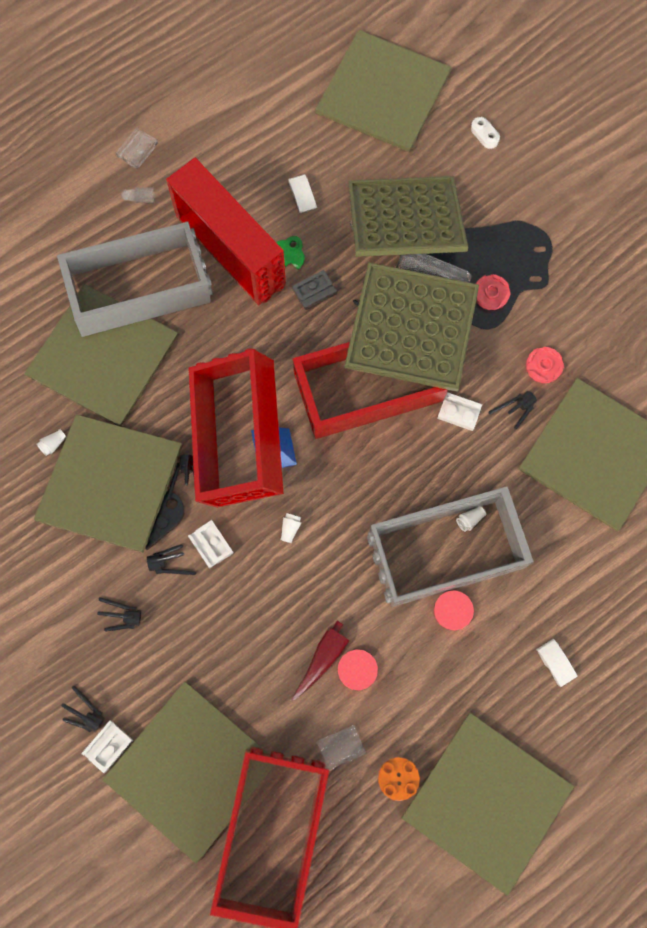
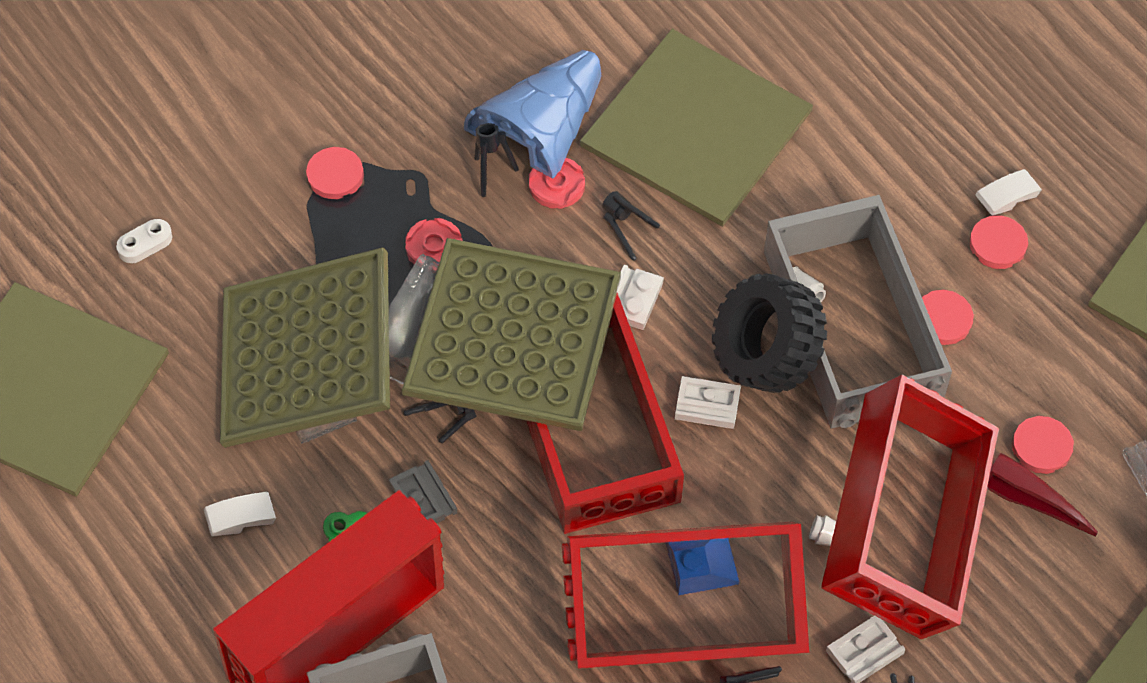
camera: 90 degrees left, 15 degrees down
none -> coral tile [306,147,364,200]
none -> medium blue cone [464,50,601,179]
none -> black plant [474,123,519,197]
none -> white plate [675,376,741,429]
none -> black tyre [712,273,827,393]
none -> red door [821,375,999,640]
none -> coral tile [969,216,1028,269]

